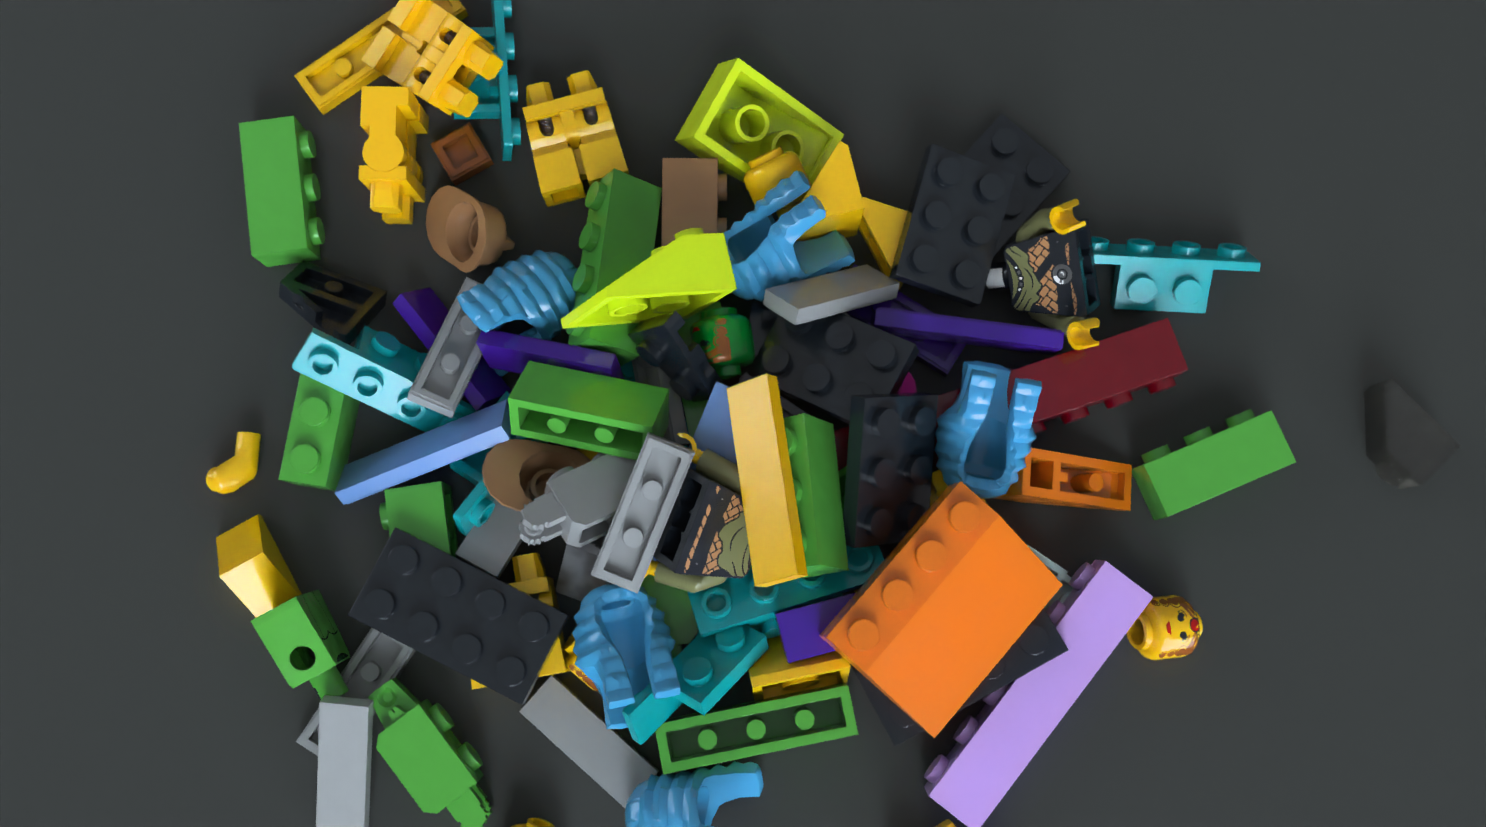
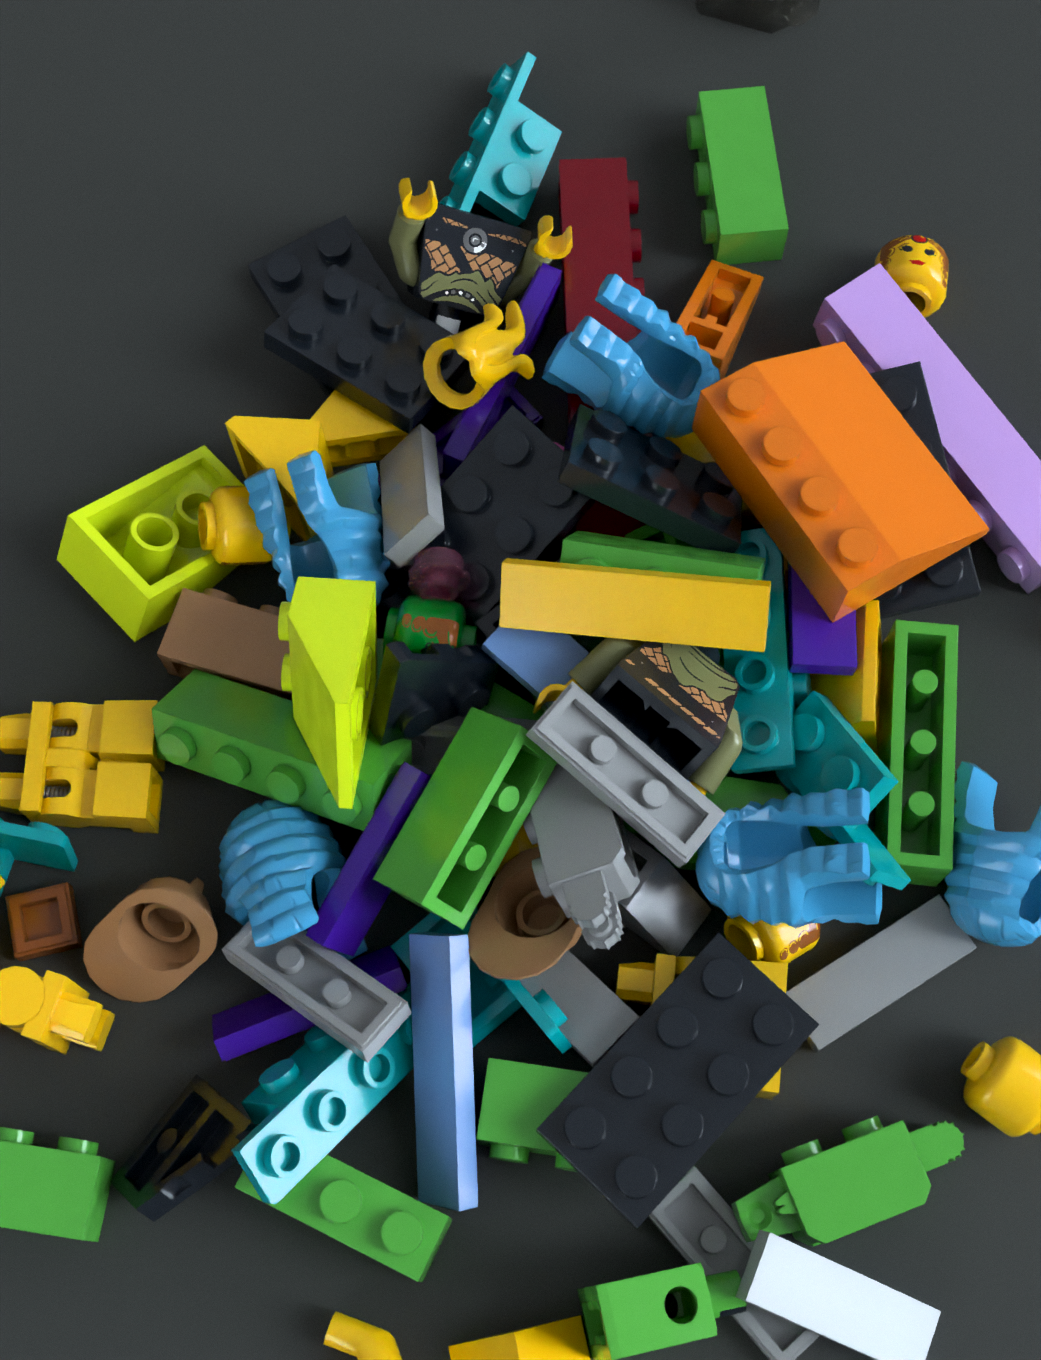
camera: 70 degrees left, 10 degrees down
none -> clear pink plate [408,547,471,601]
none -> yellow piece [423,300,535,410]

